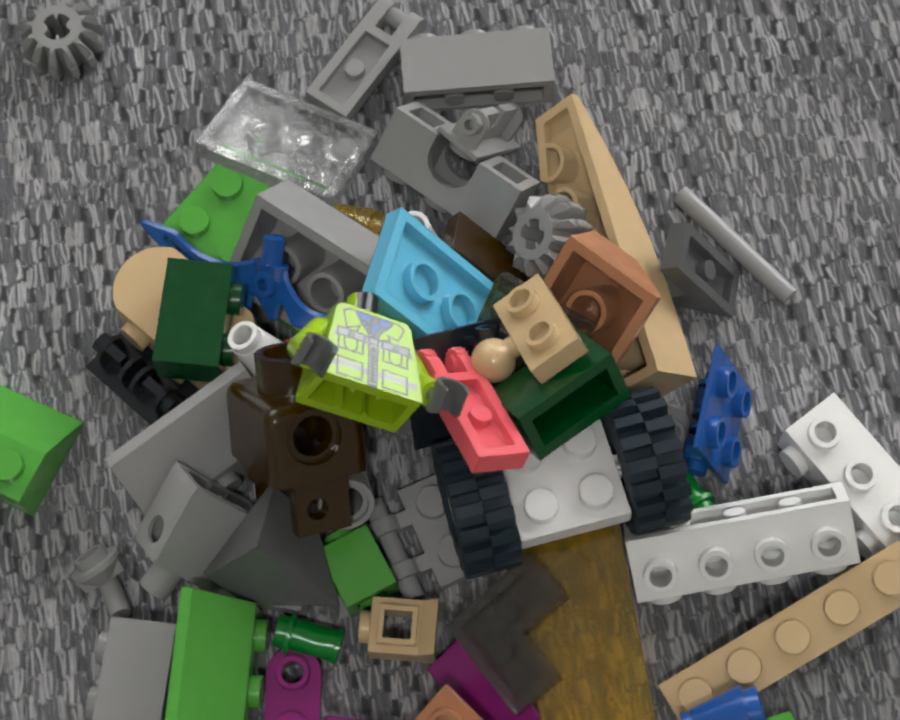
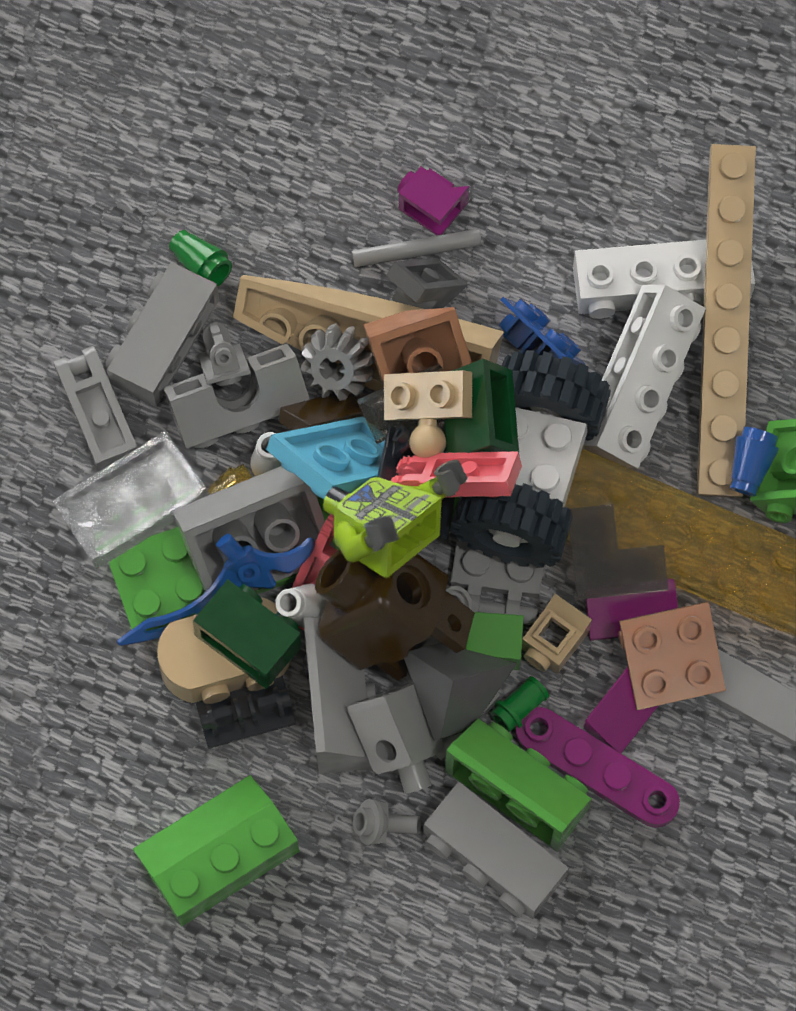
camera: 60 degrees left, 0 degrees up
none -> green cone [169,230,232,287]
none -> magenta window [397,166,469,236]

